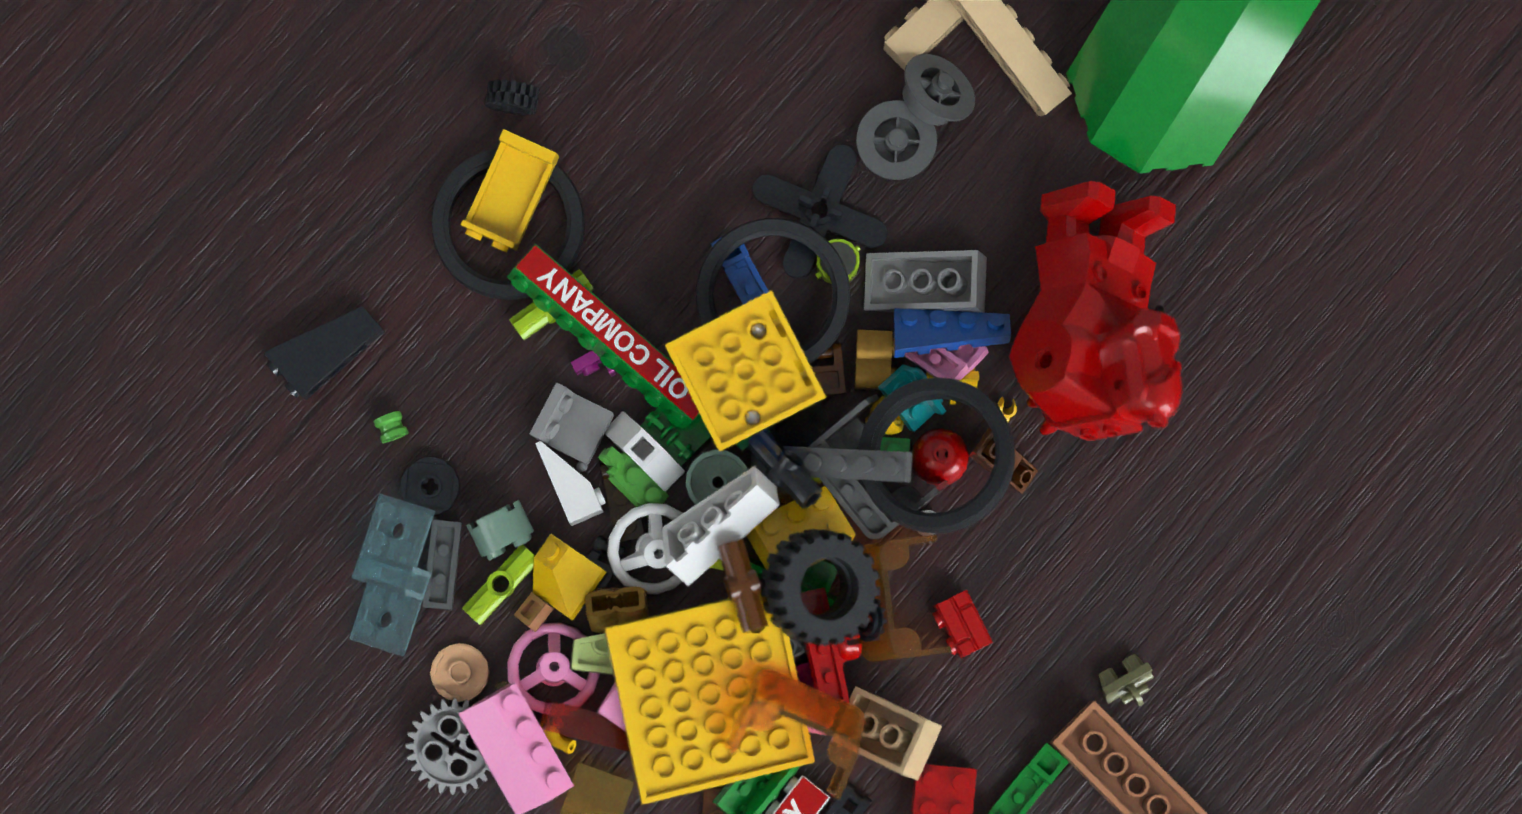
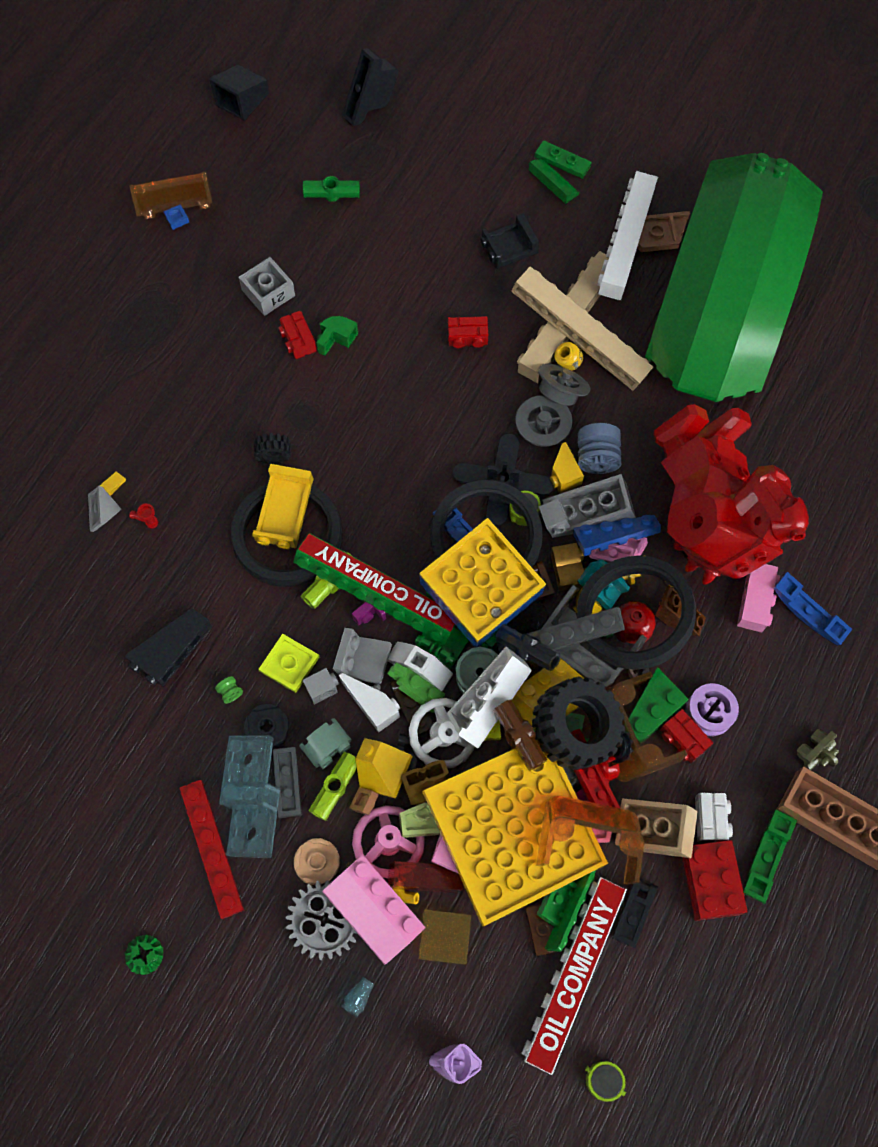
camera: 10 degrees left, 15 degrees down
none -> light grey slope [88,486,121,532]
none -> yellow piece [100,472,126,496]
none -> green gear [124,935,163,975]
none -> red piece [129,503,159,529]
none -> red plate [180,780,244,919]
none -> neon yellow plate [259,634,320,693]
none -> light grey brick [303,668,339,705]
none -> light grey brick [539,499,571,535]
none -> yellow slope [550,442,584,493]
none -> yellow head [554,342,583,371]
none -> sand blue wheel [578,423,622,474]
none -> green wedge [625,667,689,748]
none -> lavender wheel [685,684,739,736]
none -> white brick [695,793,733,843]
none -> bright pink brick [737,564,780,632]
none -> blue slope [774,572,852,646]

